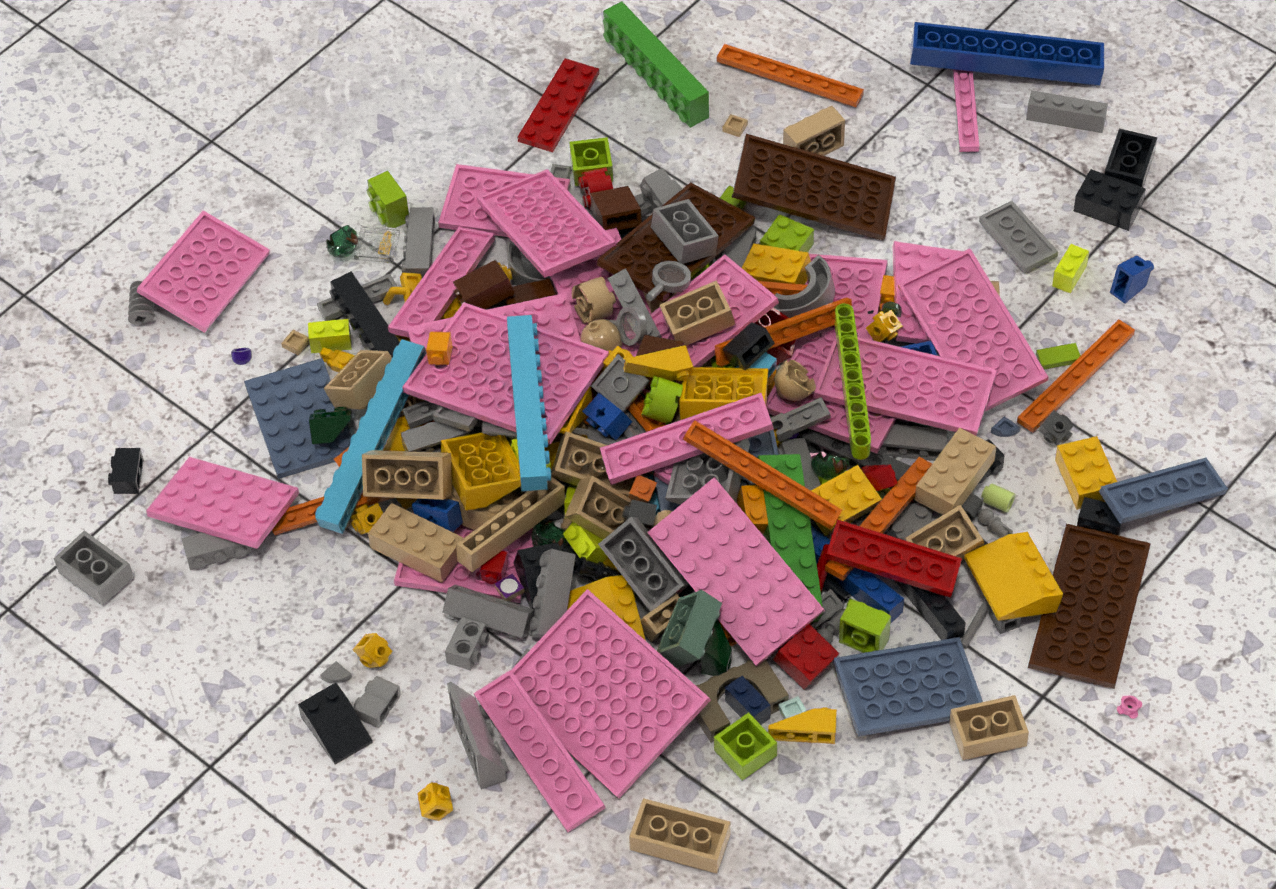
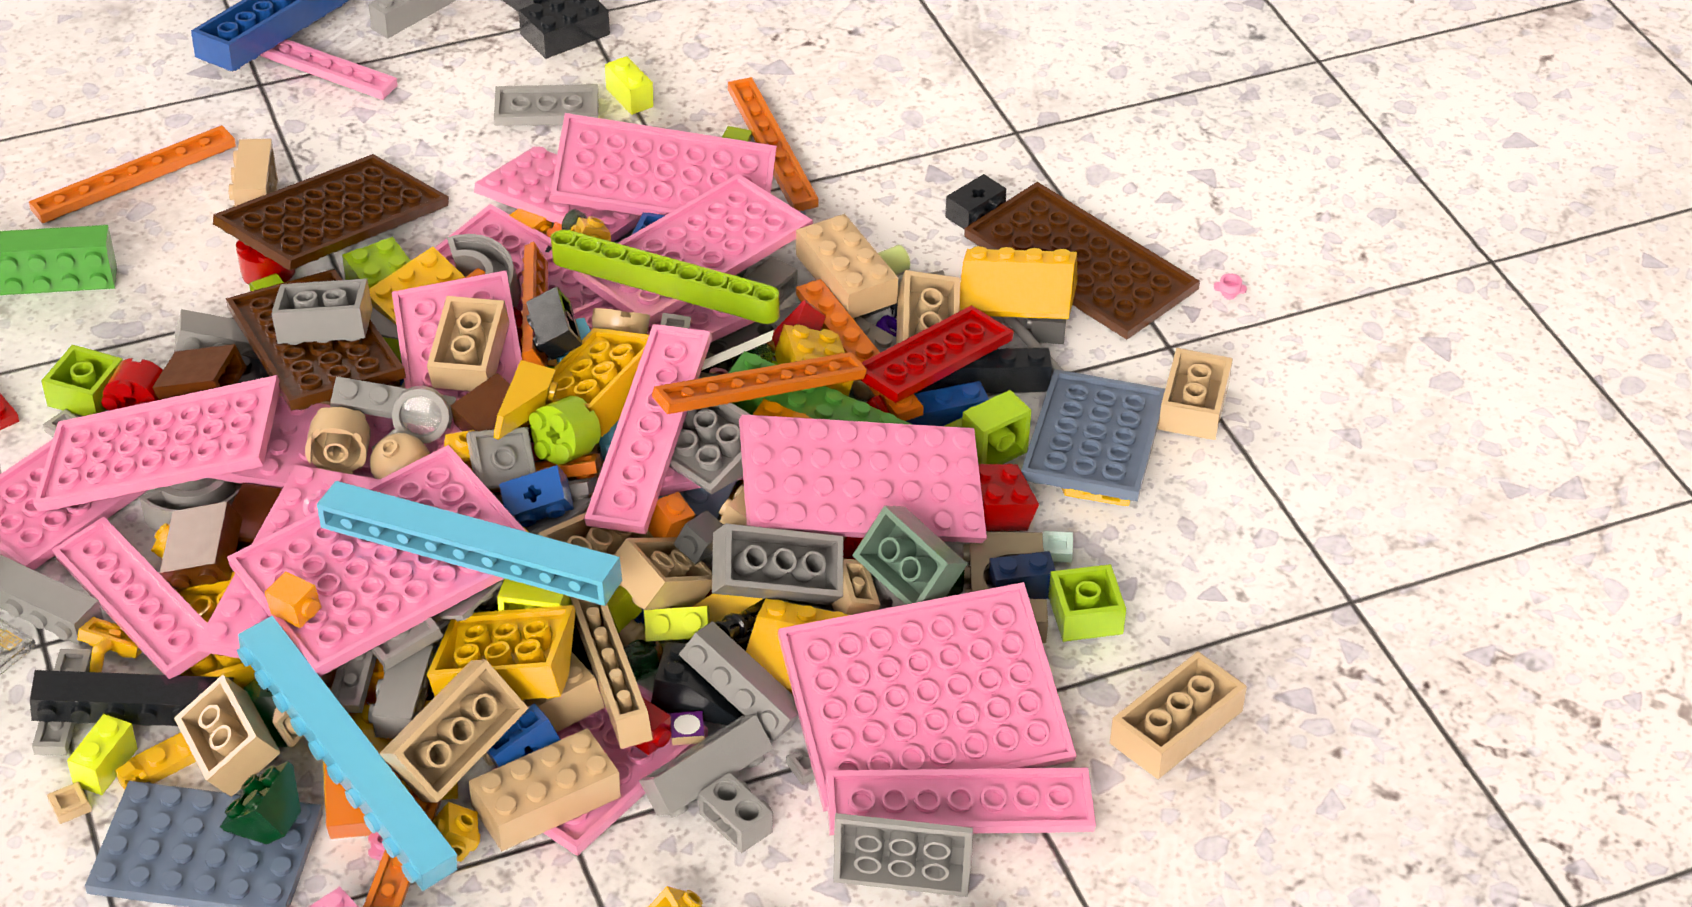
camera: 65 degrees left, 10 degrees down
dark purple piece [231,348,252,365] -> none
light grey piece [646,261,691,301] -> none
tan tile [722,114,748,137] -> none
yellow slope [768,707,837,744] -> none
dark grey brick [1038,410,1073,445] -> none
yellow brick [1055,436,1117,510] -> none
sand blue plate [1099,457,1228,524] -> none
blue torso [1110,256,1154,303] -> none
none -> white sticker [701,330,774,371]

